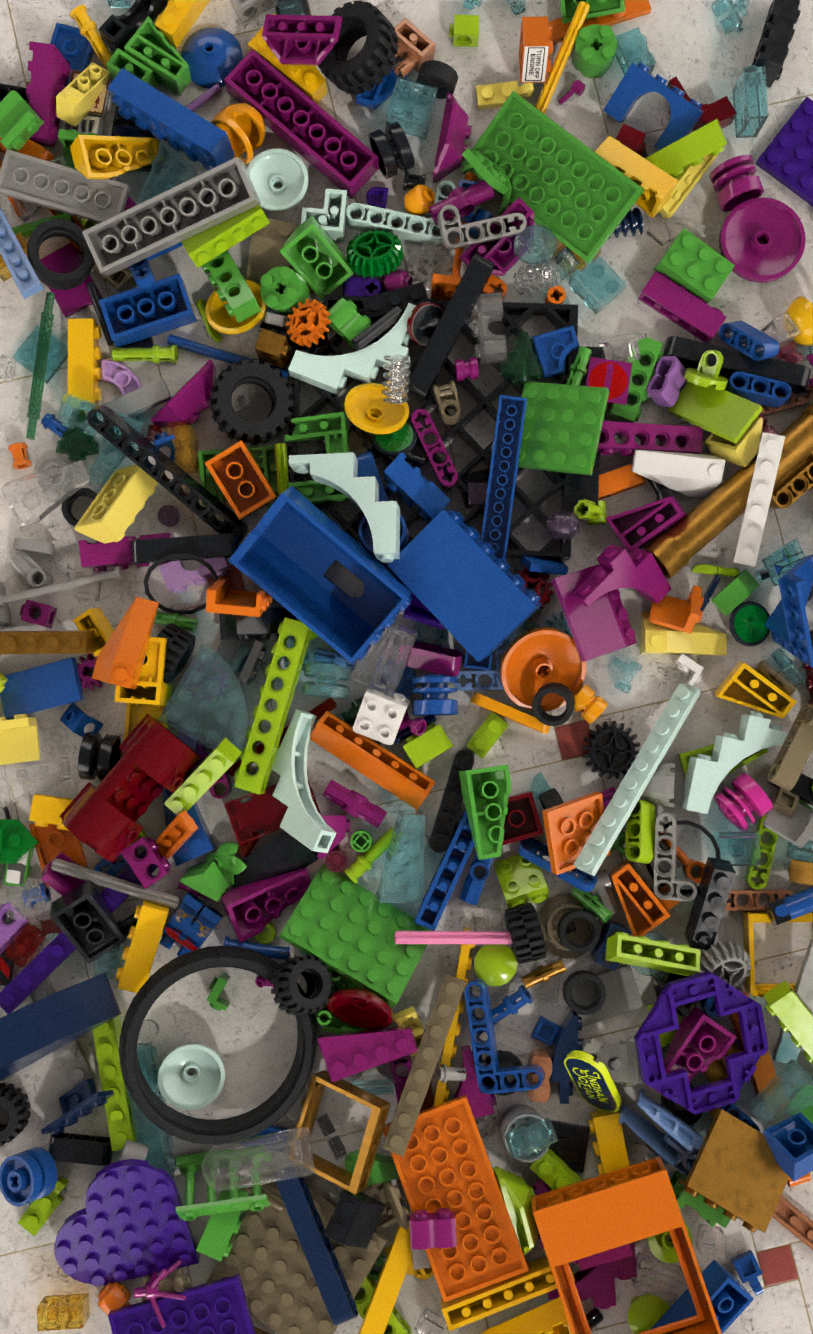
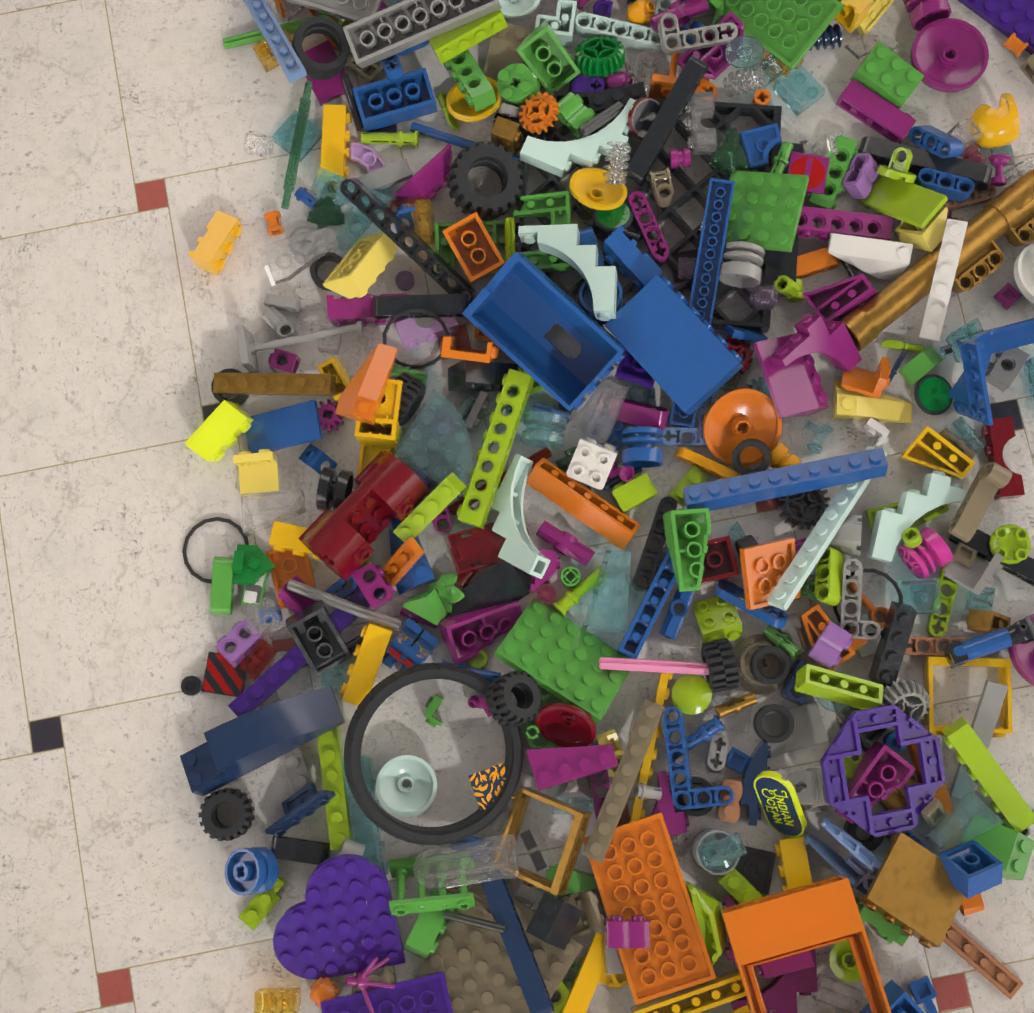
camera: 10 degrees right, 5 degrees down
none -> pearl dark grey bar [444,910,506,933]
none -> sticker [468,763,515,811]
none -> blue brick [682,447,888,511]
none -> light grey beam [705,734,729,774]
none -> light grey wheel [719,241,765,288]
none -> medium lavender brick [808,621,853,669]
none -> lime bush [901,527,922,548]
none -> dark tan tile [921,798,946,828]

